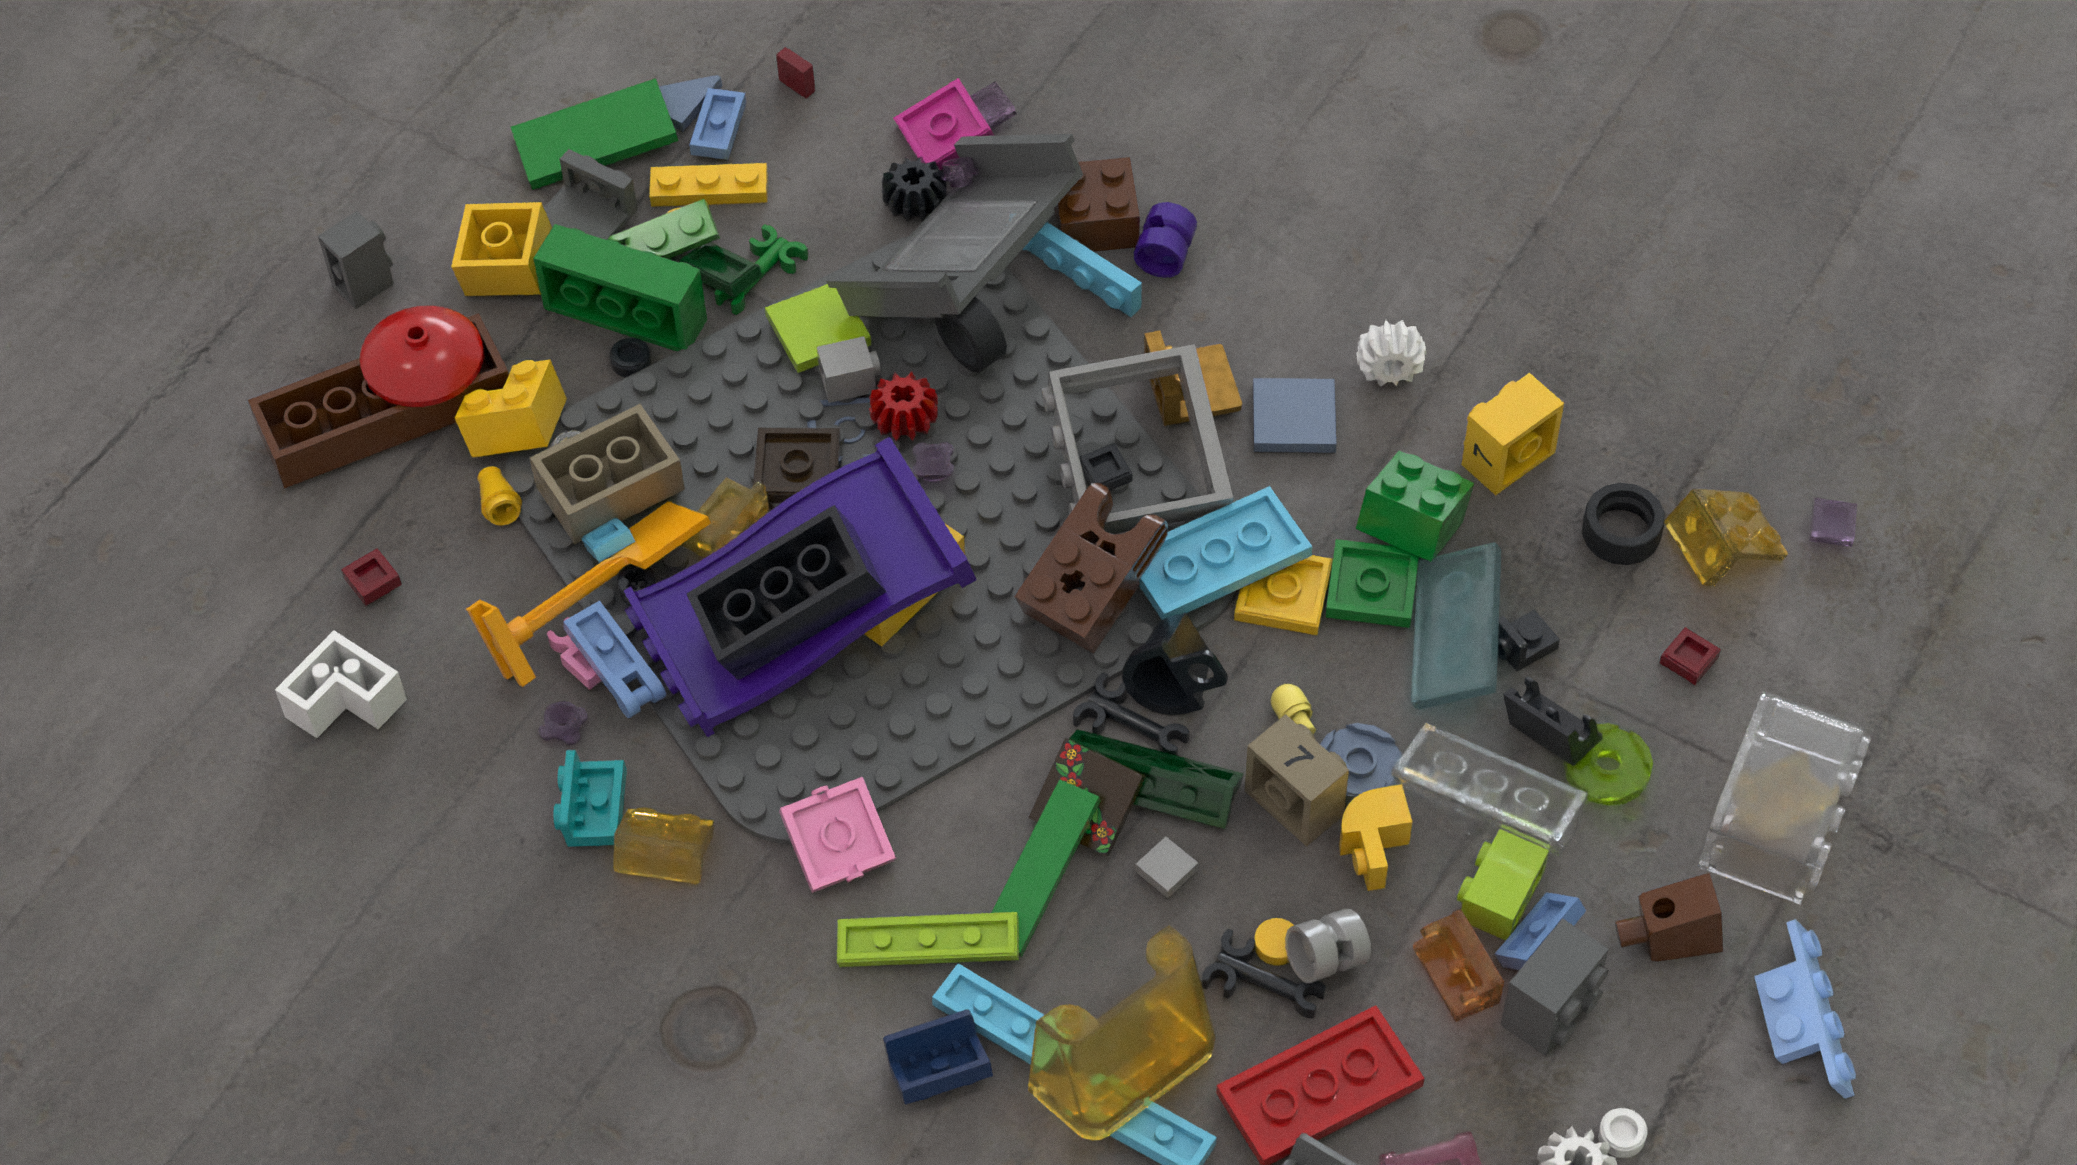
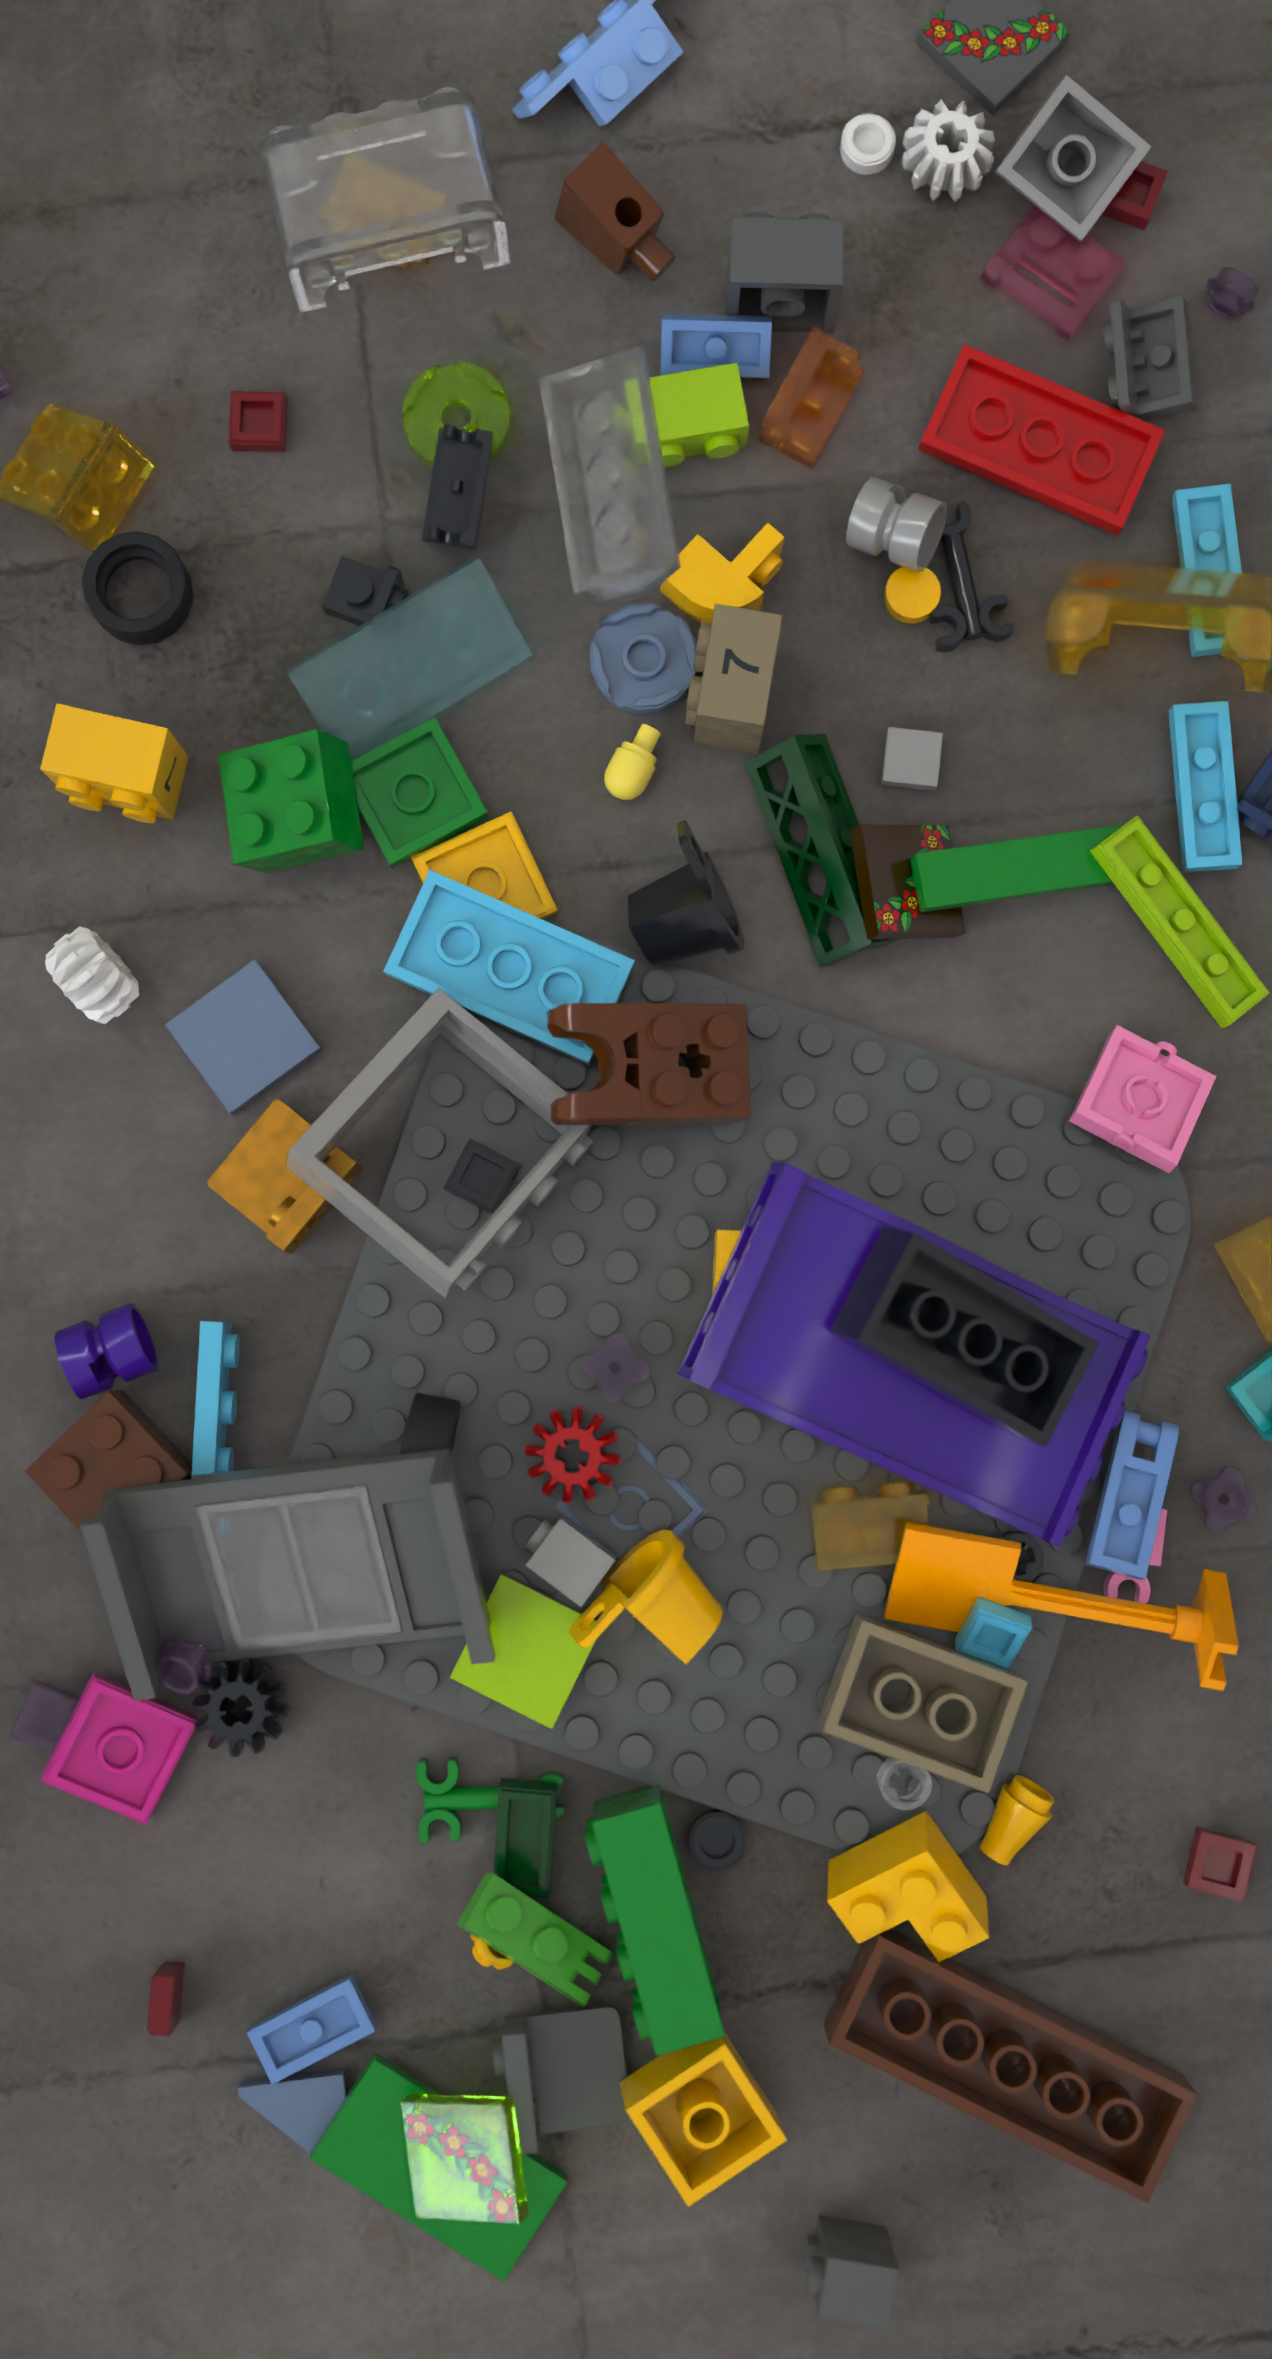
camera: 130 degrees left, 30 degrees up
red dish [360,305,484,407] -> none
yellow plate [649,163,768,207] -> none
dark brown tile [752,428,841,503] -> none
black bar [1073,672,1190,756] -> none
none -> clear neon green tile [401,2094,529,2224]
none -> yellow container [569,1529,723,1664]

